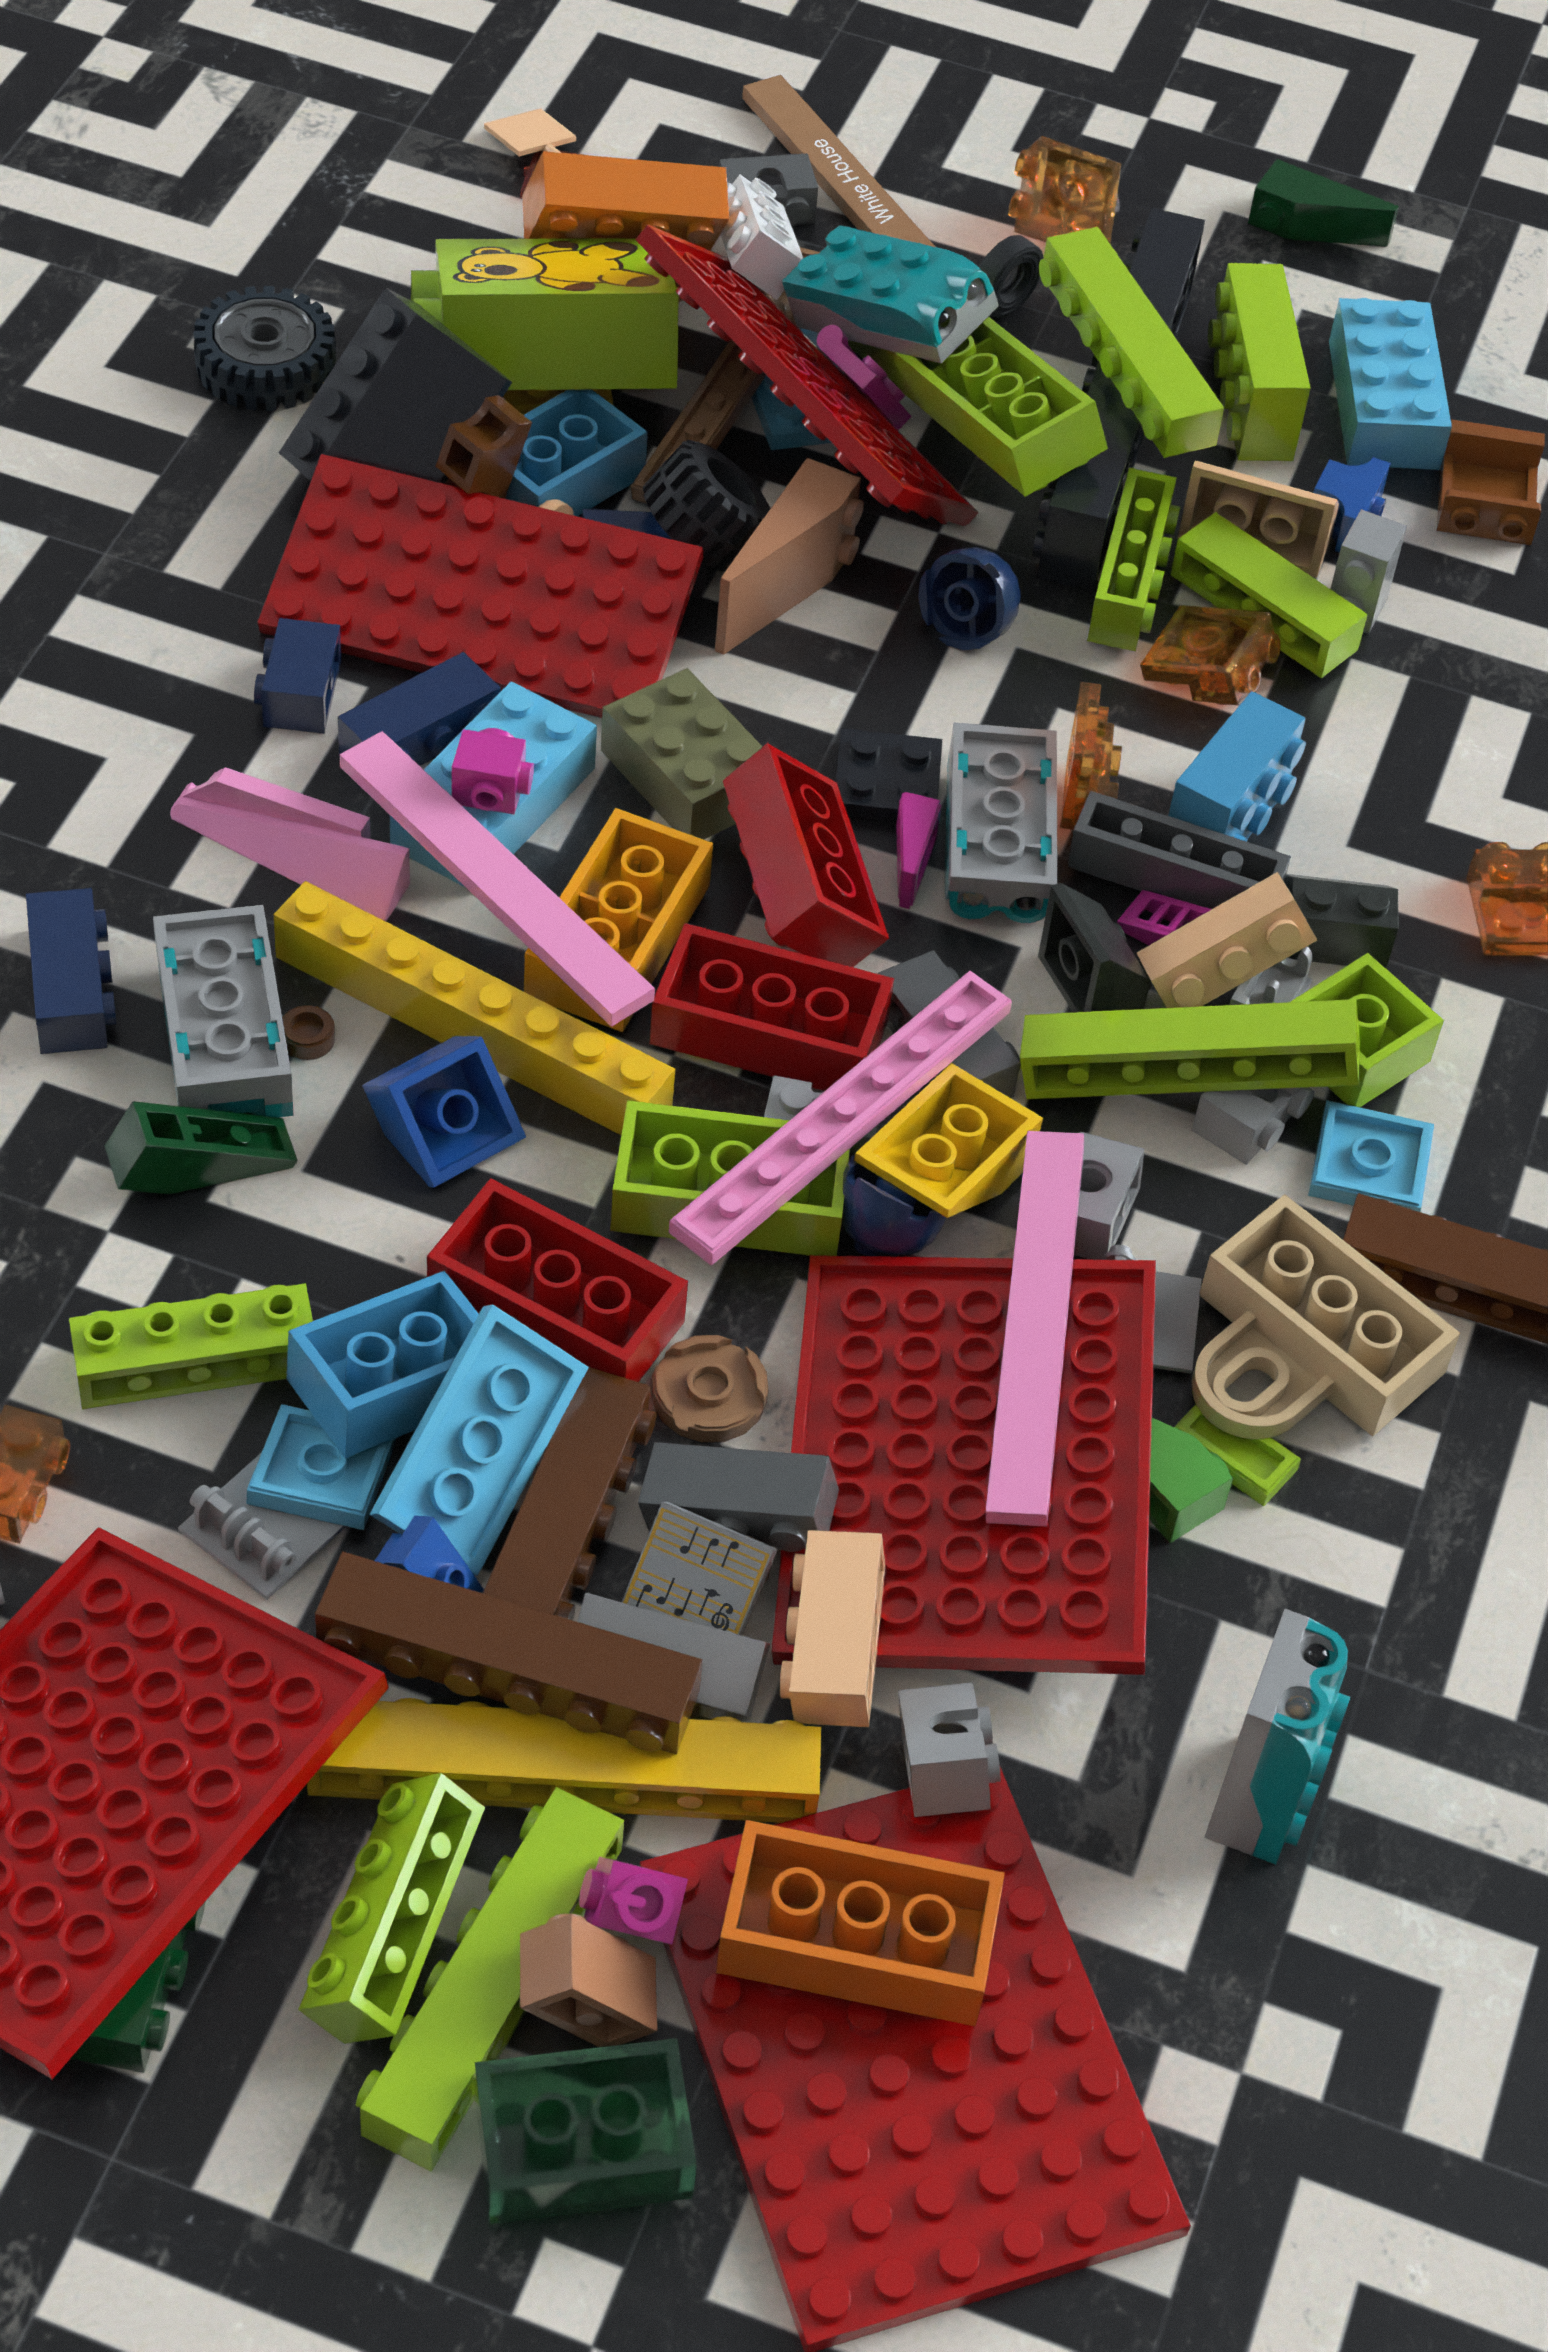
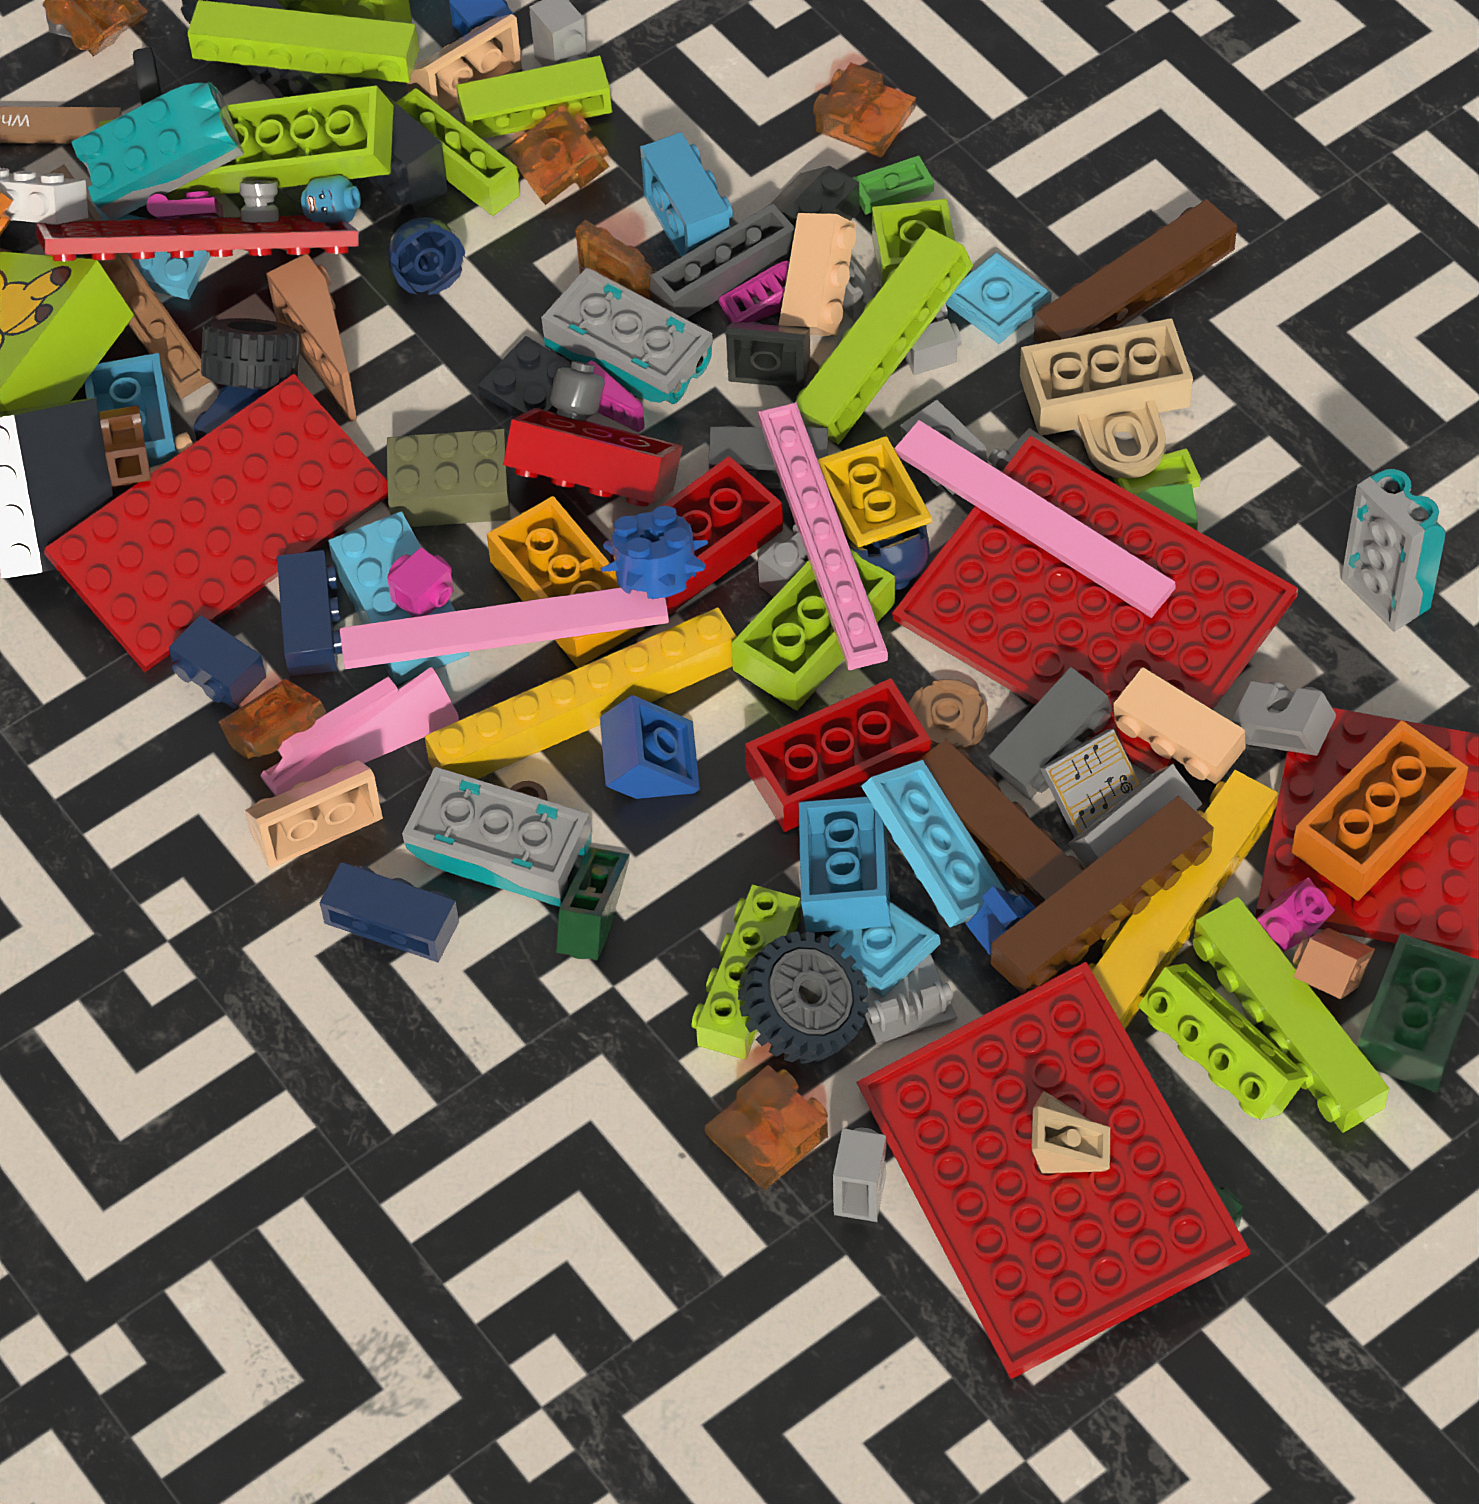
camera: 50 degrees left, 5 degrees up
none -> clear orange plate [219,679,326,759]
none -> light grey wheel [240,180,279,222]
none -> light nougat slope [245,760,383,869]
none -> dark azure head [301,175,361,226]
none -> dark grey head [550,361,605,421]
none -> blue brick [600,506,708,599]
none -> wheel [738,931,869,1063]
none -> bright green plate [853,156,934,215]
none -> tan slope [1032,1091,1110,1173]

